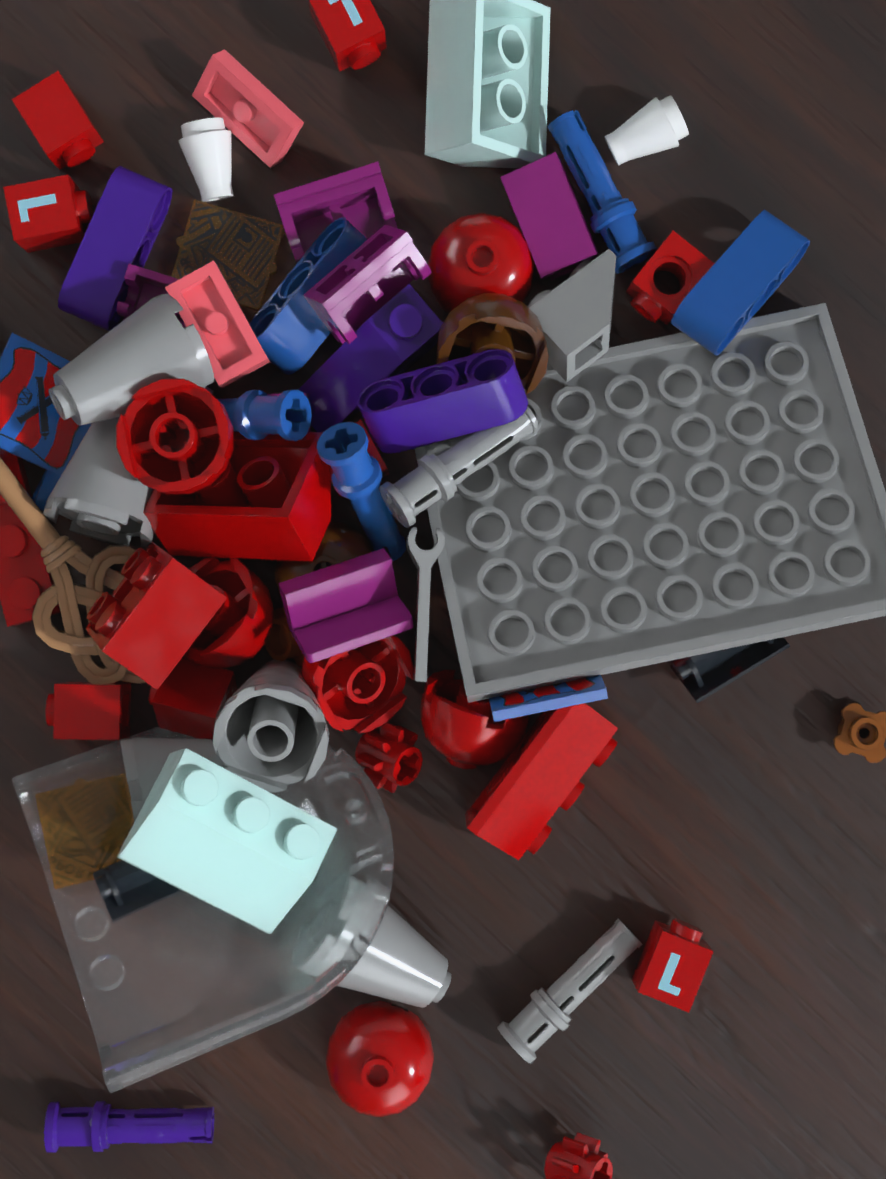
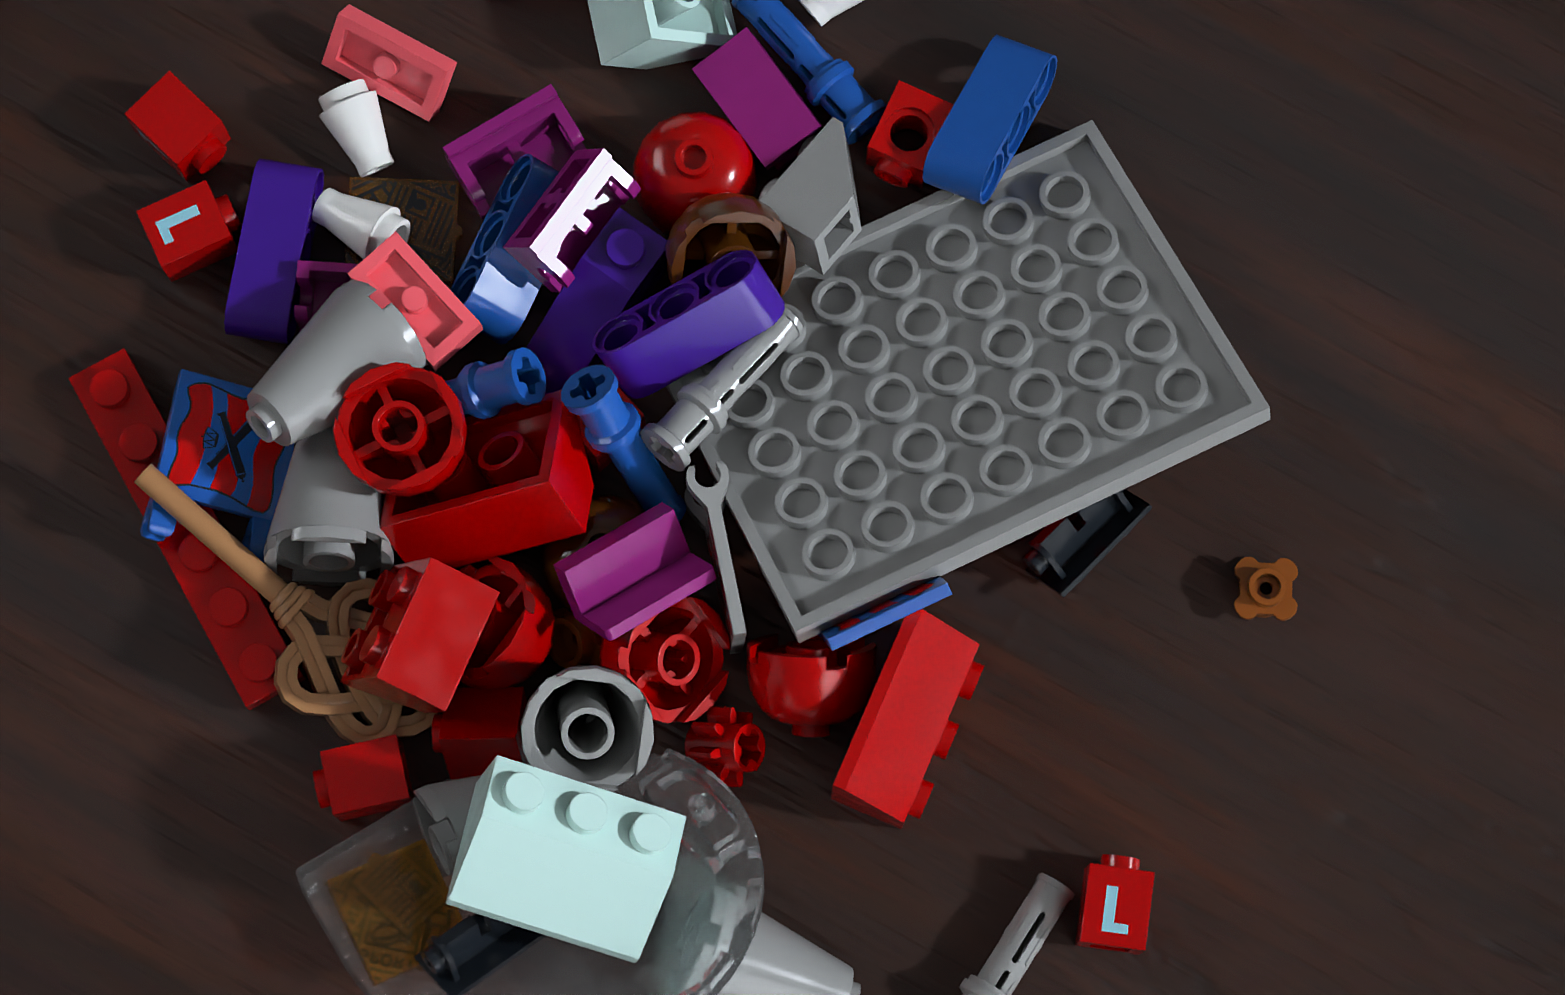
camera: 10 degrees left, 10 degrees down
none -> white cone [312,188,410,259]

